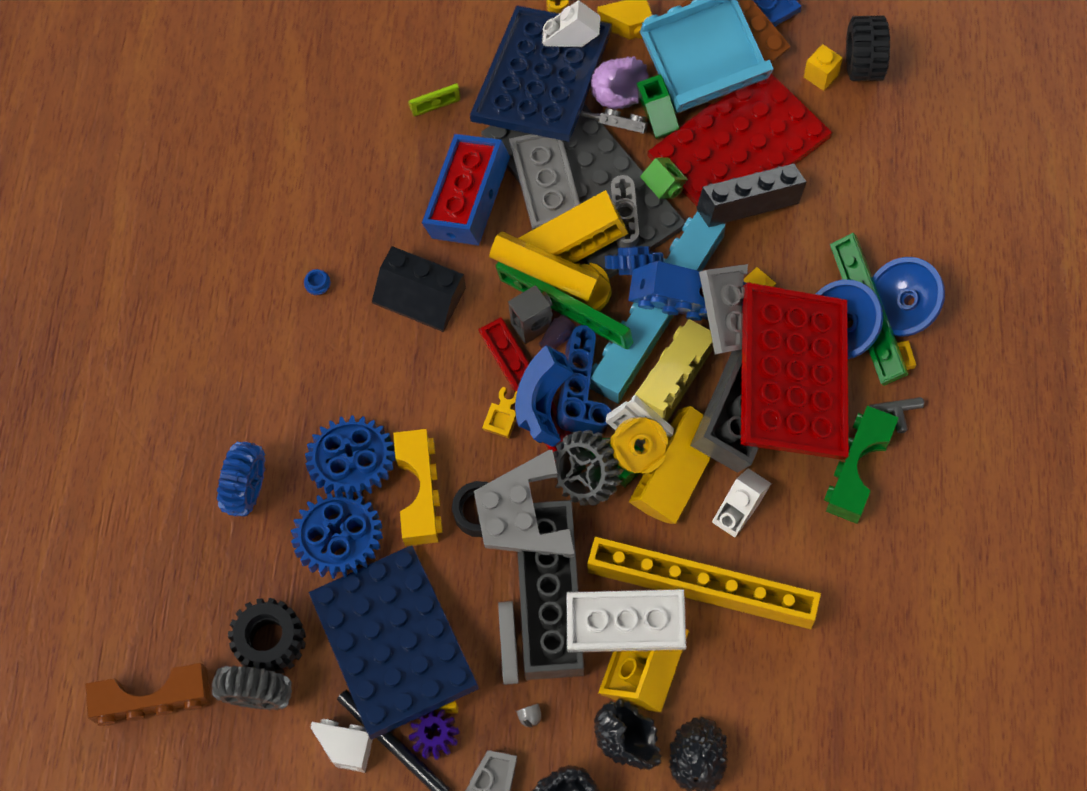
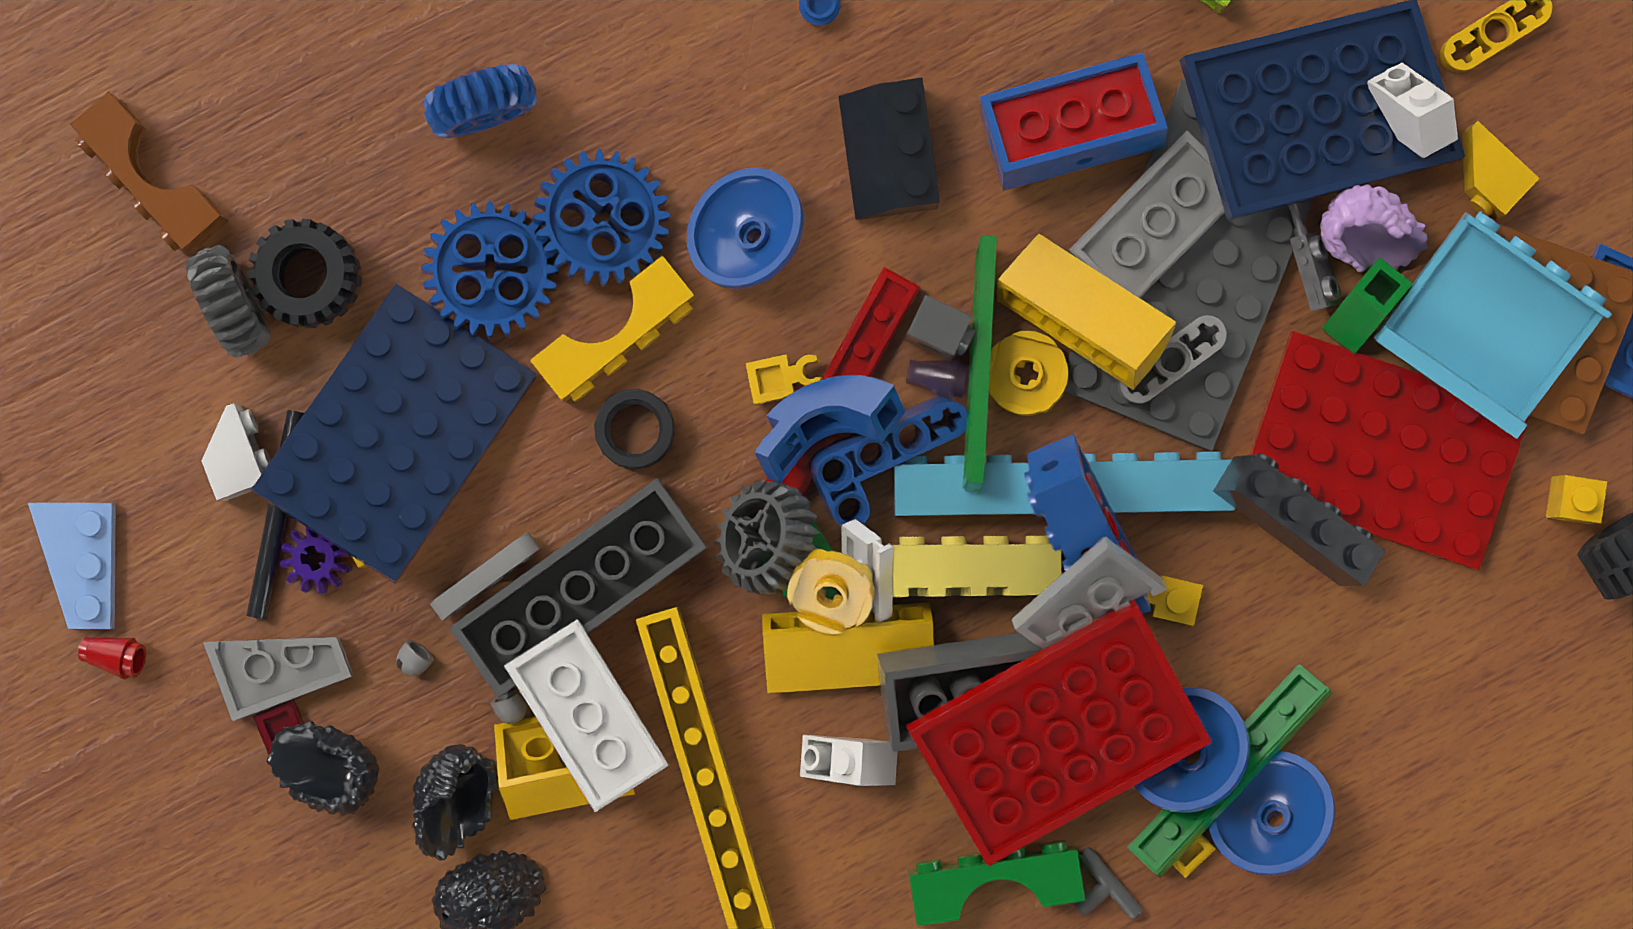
camera: 50 degrees right, 20 degrees up
light grey wing [474,450,575,558] -> none
yellow brick [489,231,600,301] -> none
blue gear [605,246,664,275] -> none
bright green brick [640,158,688,199] -> none
none -> light grey hinge [490,689,527,724]
none -> blue dish [687,168,804,289]

